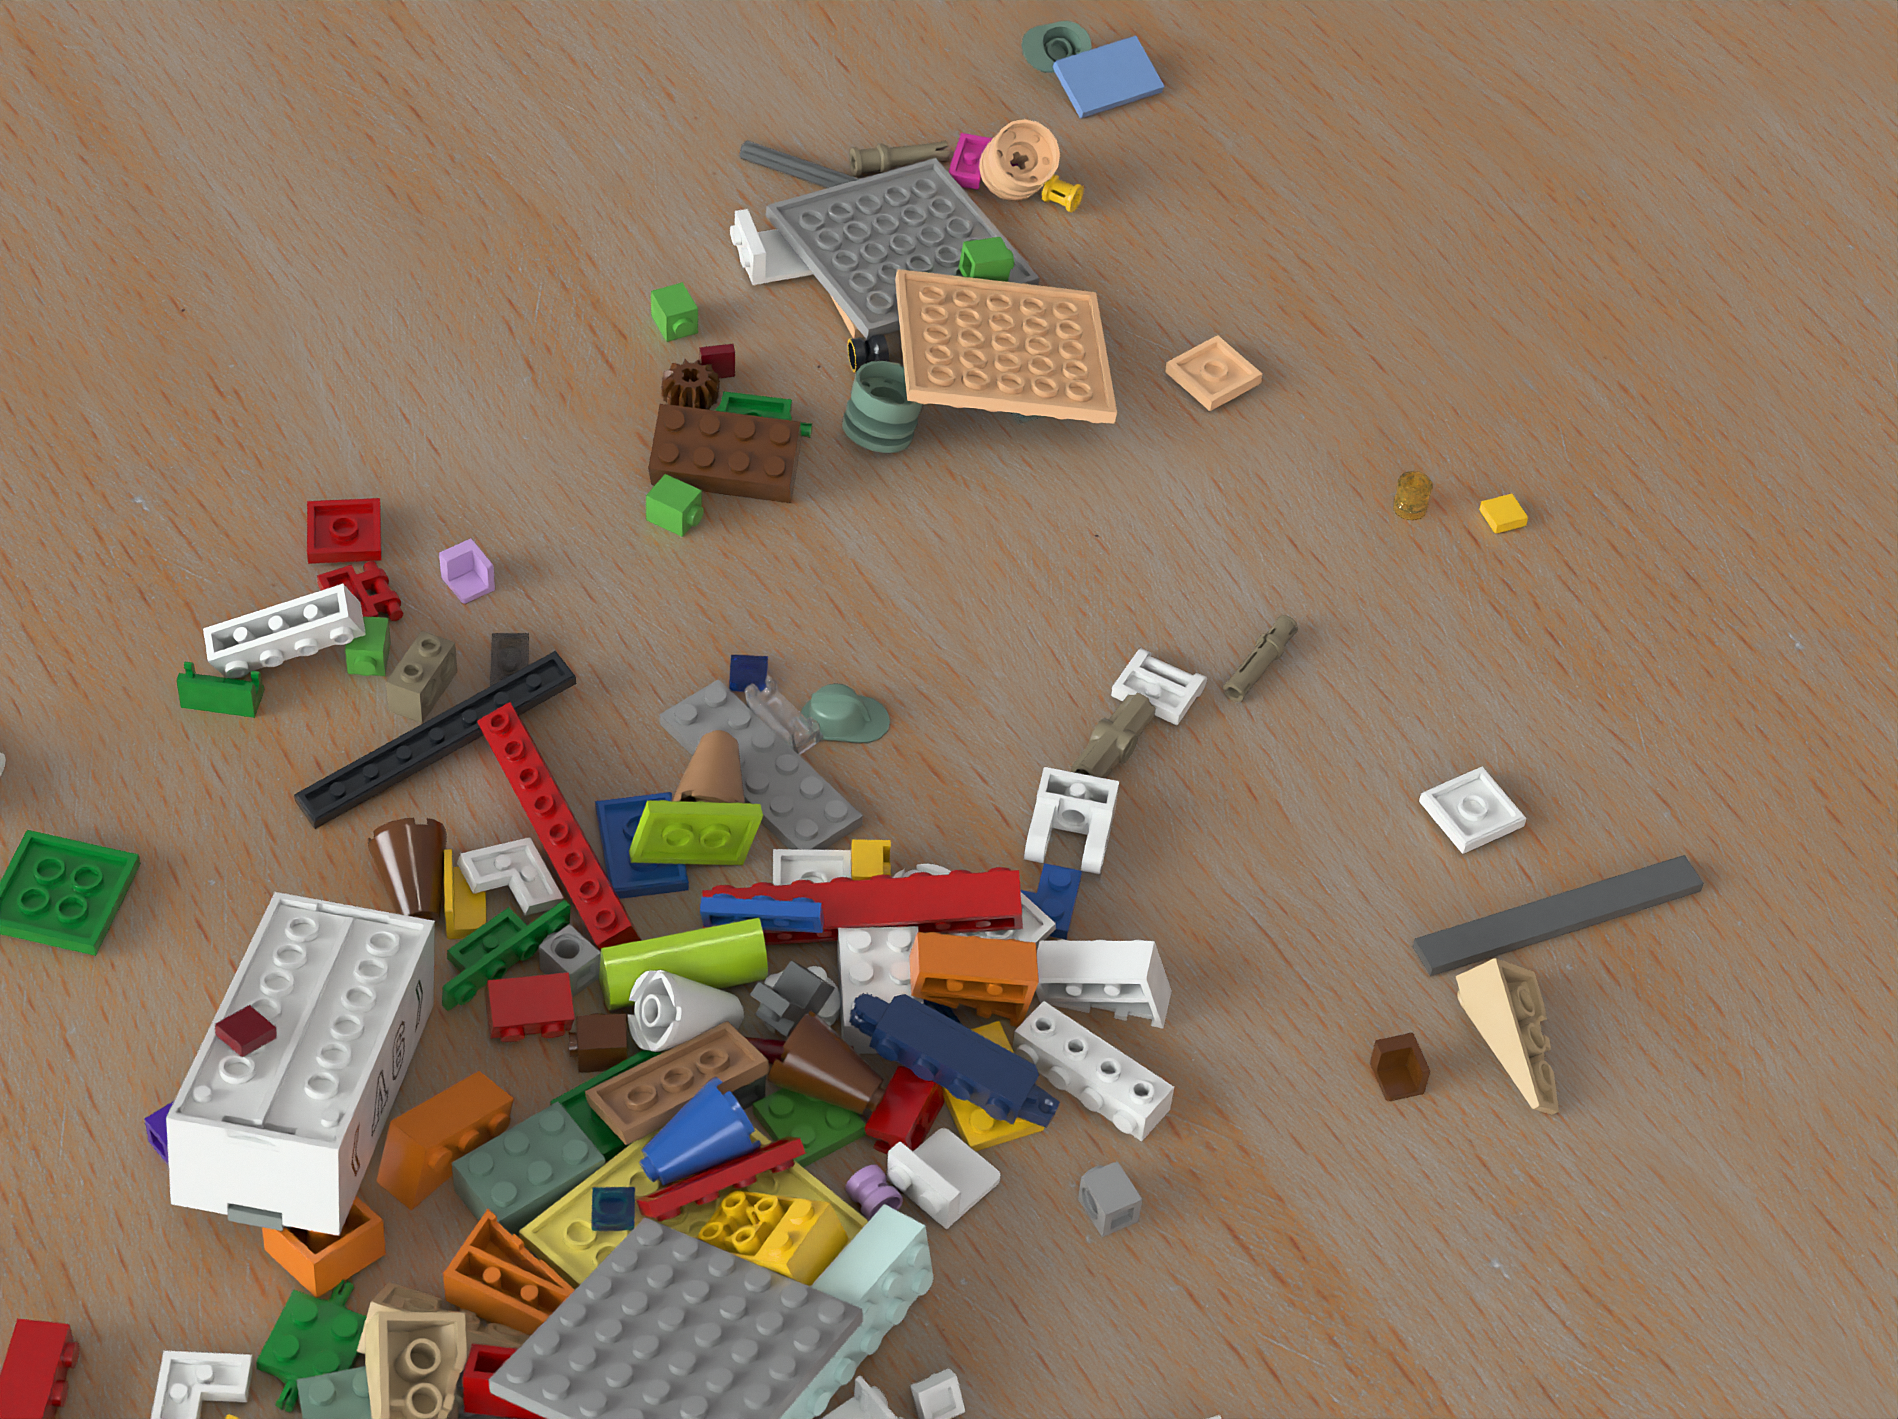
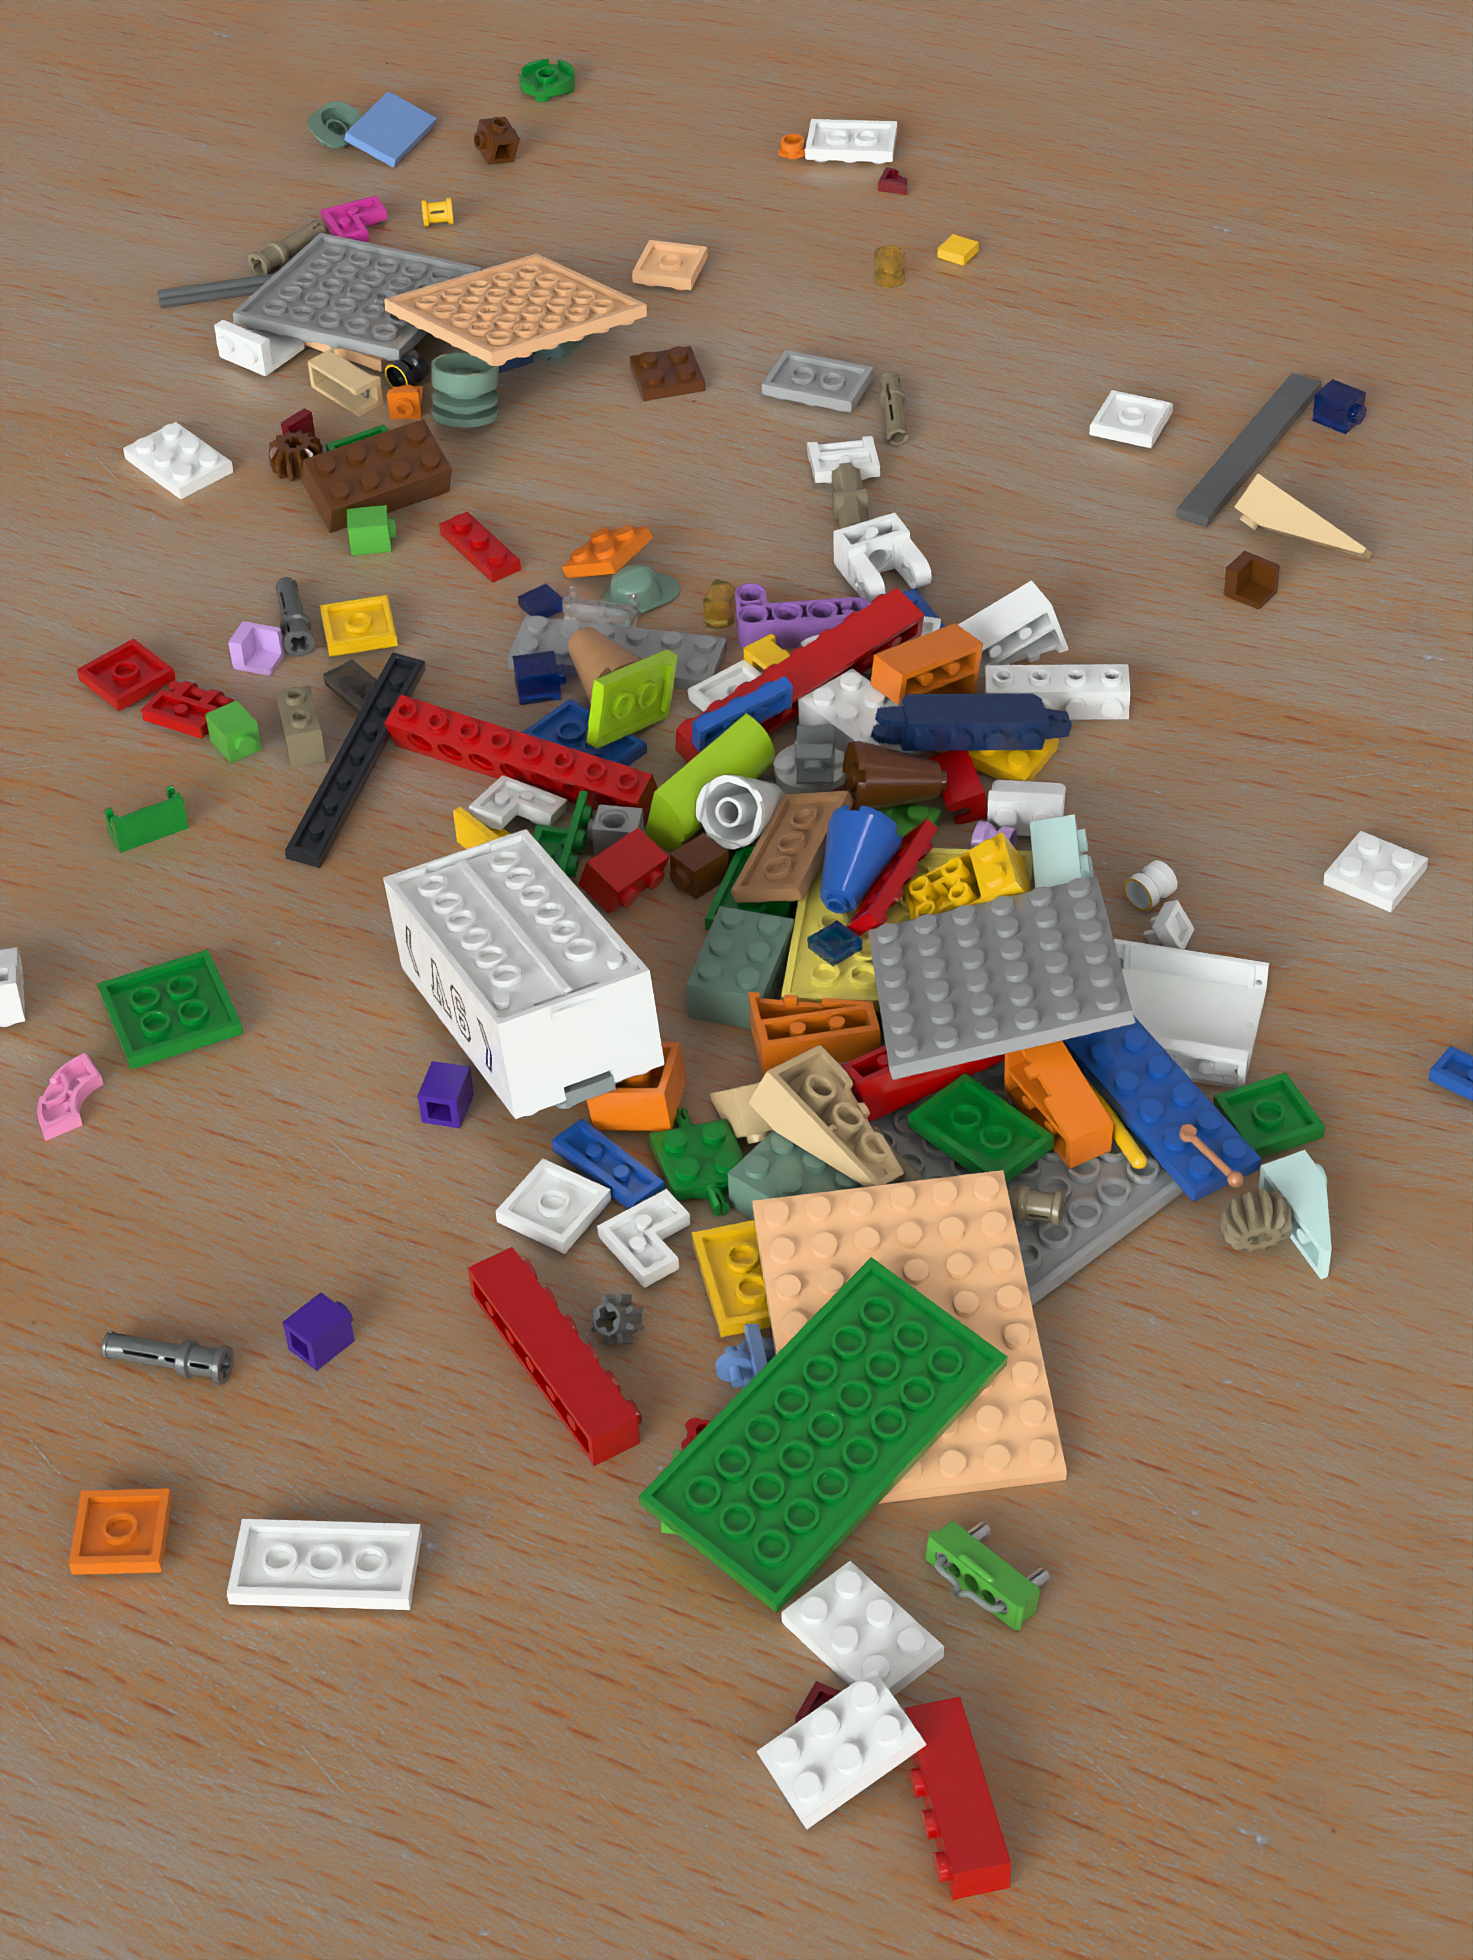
camera: 30 degrees left, 5 degrees down
white brick [203,584,366,678] -> none
dark red tile [215,1005,277,1057] -> none
reddish brown cone [367,818,447,923] -> none
orange wedge [376,1071,514,1211] -> none
bright green brick [651,282,698,342] -> none
bright green brick [959,237,1014,282] -> none
light nougat wheel [979,119,1060,201] -> none
light grey brick [1078,1161,1142,1237] -> none
none -> white plate [123,422,233,499]
none -> dark grey pin [275,577,315,656]
none -> tan window [308,348,384,417]
none -> yellow plate [320,595,398,657]
none -> orange bracket [387,385,425,419]
none -> red plate [439,511,521,583]
none -> reddish brown brick [474,117,520,165]
none -> white plate [495,1159,611,1254]
none -> clear blue brick [512,650,566,705]
none -> green plate [519,59,575,102]
none -> blue plate [552,1119,665,1209]
none -> orange plate [561,525,653,578]
none -> reddish brown plate [630,346,705,401]
none -> clear yellow brick [703,579,736,629]
none -> medium lavender beam [735,583,871,649]
none -> light grey plate [762,350,874,413]
none -> orange plate [778,133,807,159]
none -> white plate [805,119,897,164]
none -> dark red tile [878,167,907,195]
none -> white wheel [1124,860,1178,912]
none -> clear blue brick [1312,379,1367,434]

